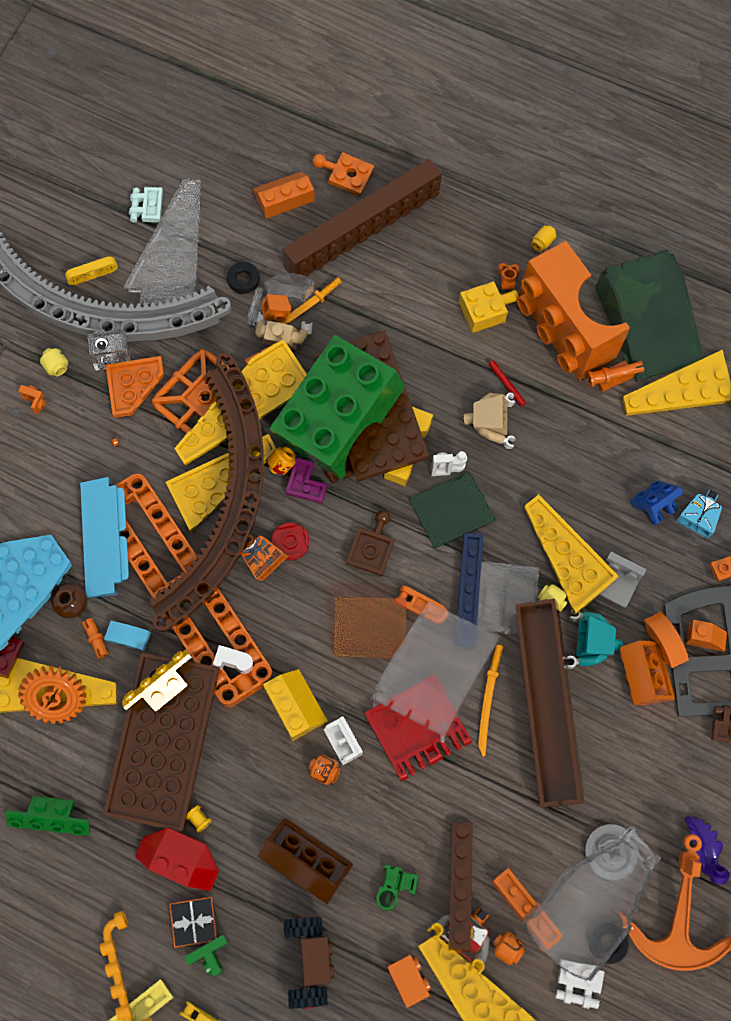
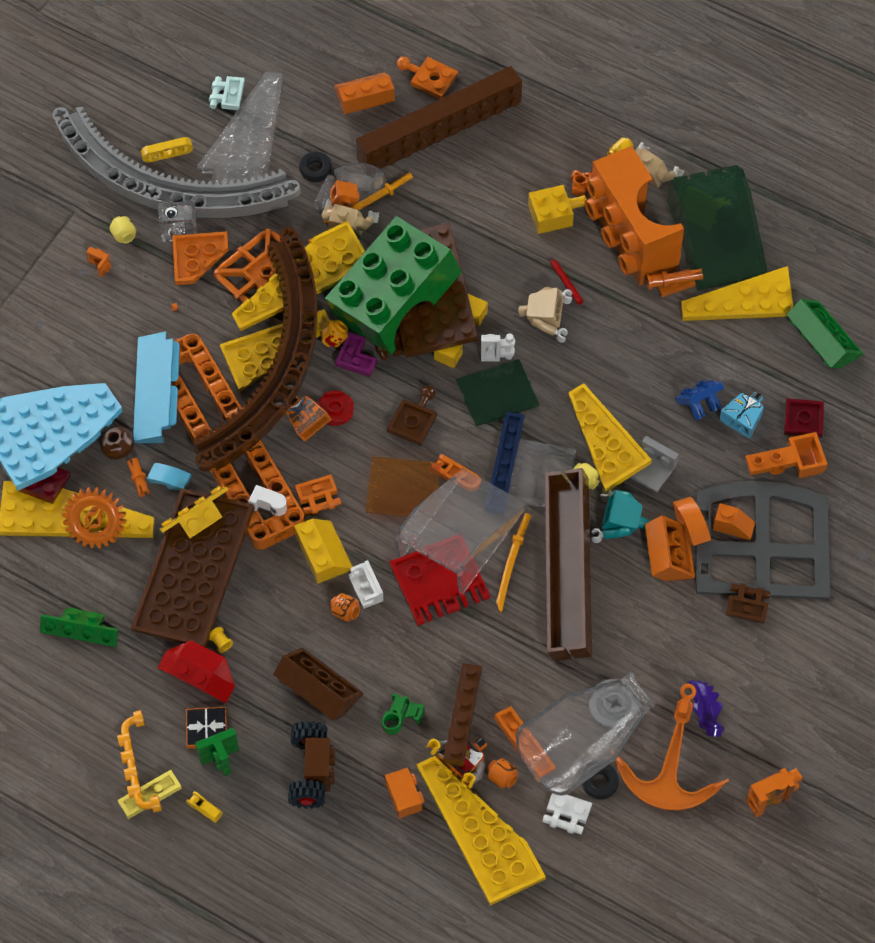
camera: 10 degrees right, 10 degrees down
none -> orange plate [295,474,342,515]
none -> tan torso [635,142,684,188]

